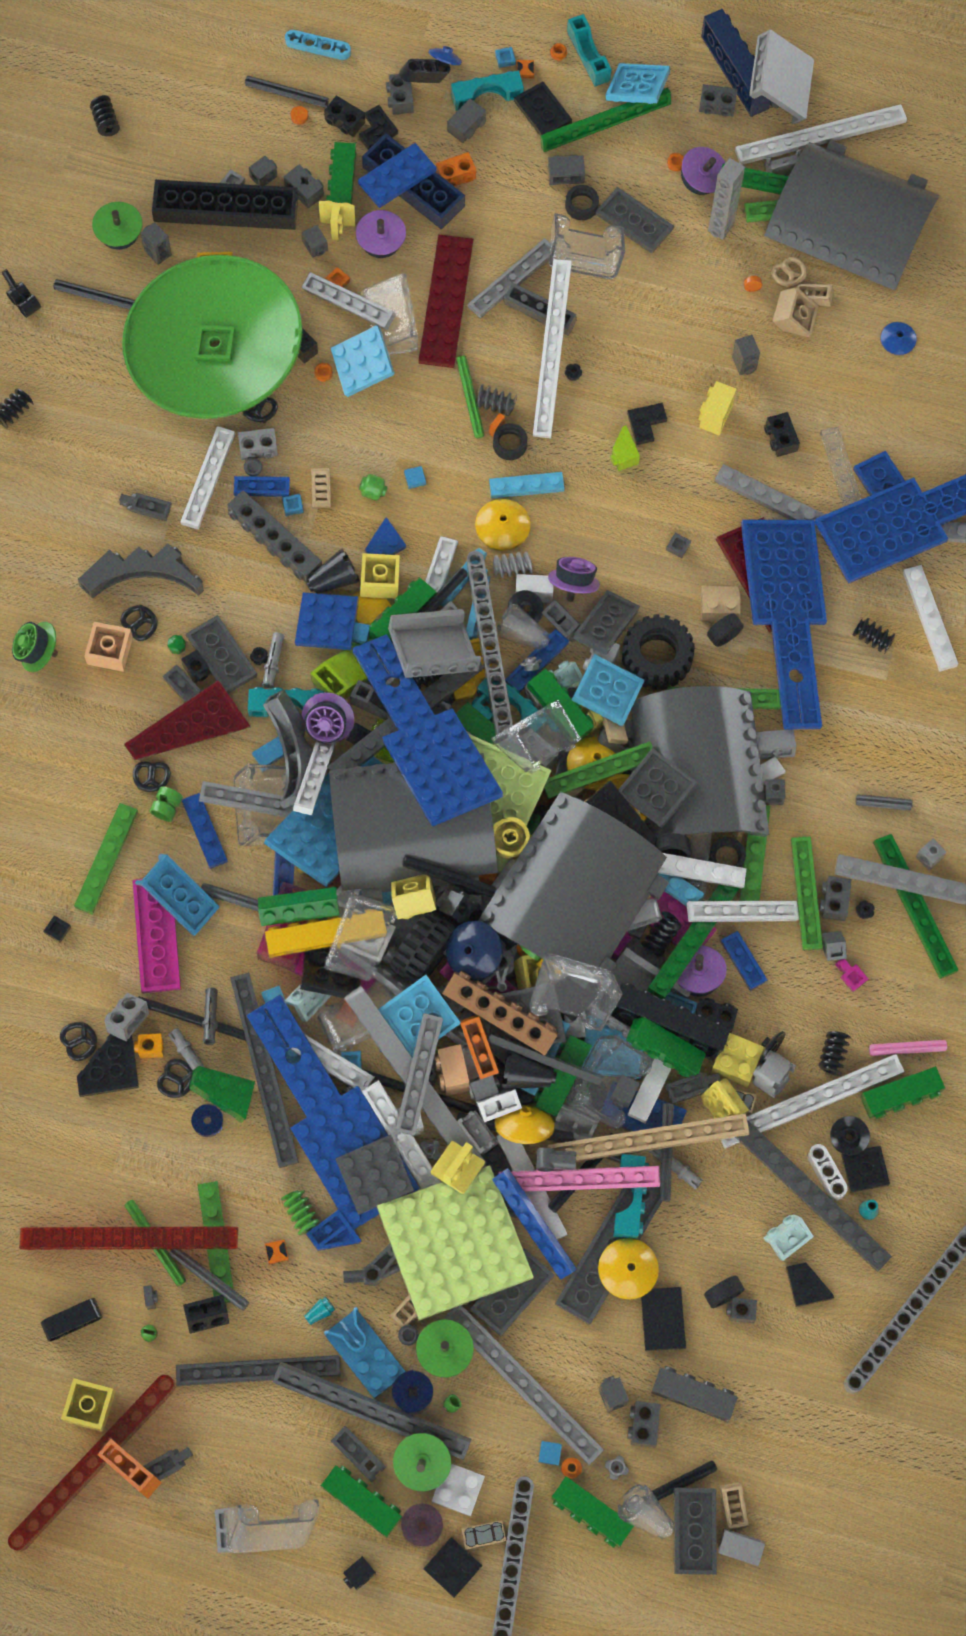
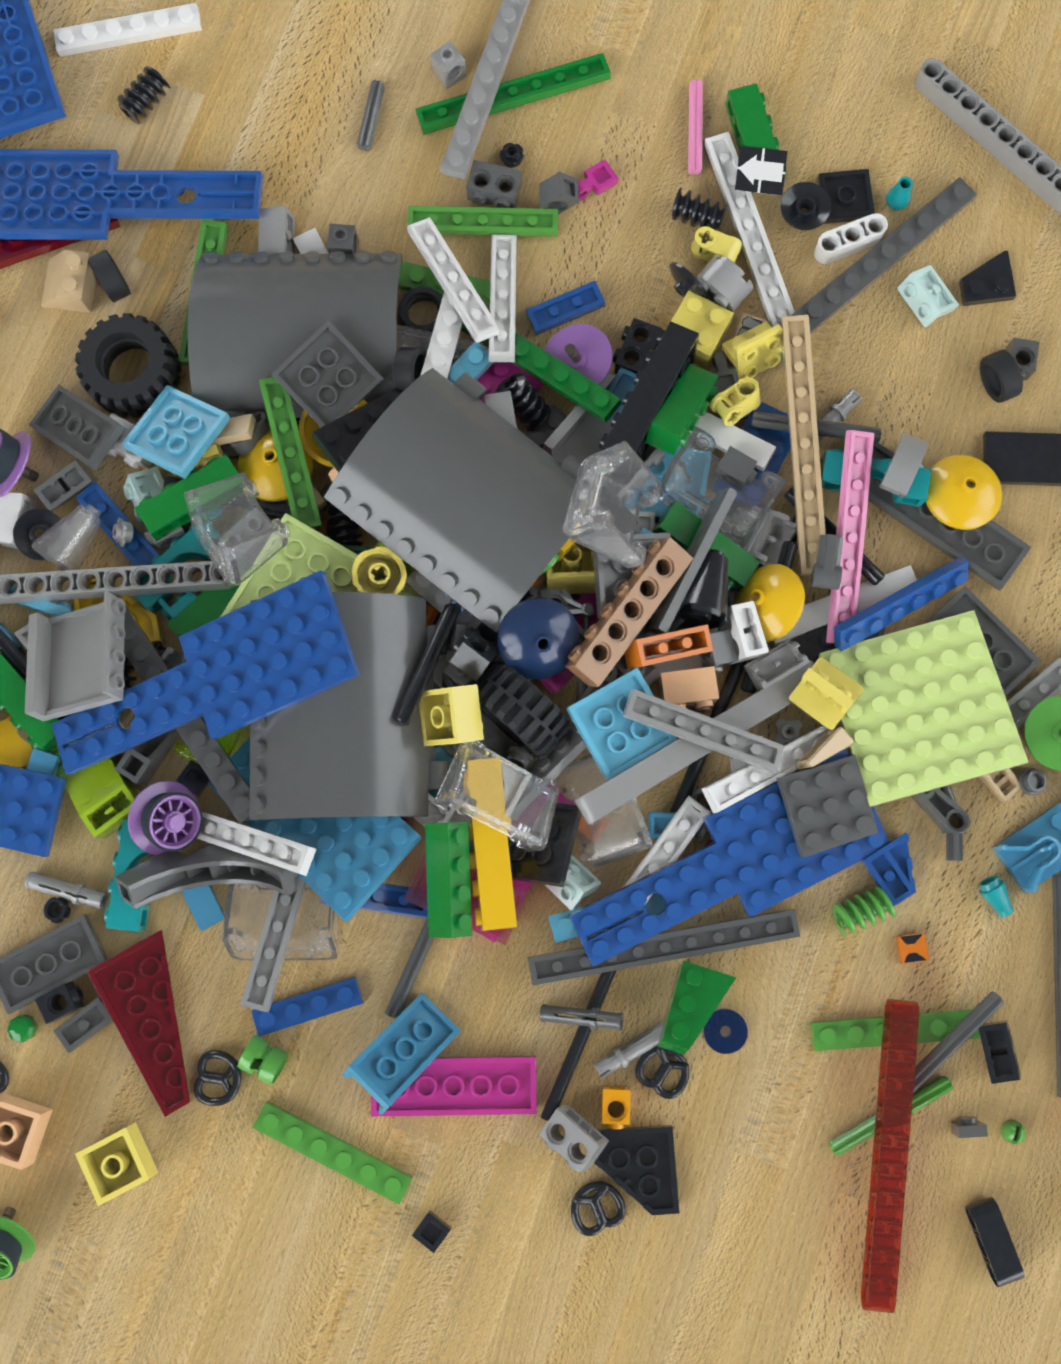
camera: 75 degrees left, 10 degrees up
none -> light yellow brick [75,1122,159,1206]
none -> white tile [407,217,500,343]
none -> light yellow piece [691,226,742,263]
none -> light yellow piece [710,377,761,426]
none -> black sticker [735,146,788,196]
none -> tan slope [795,727,854,770]
none -> light grey arch [879,432,929,498]

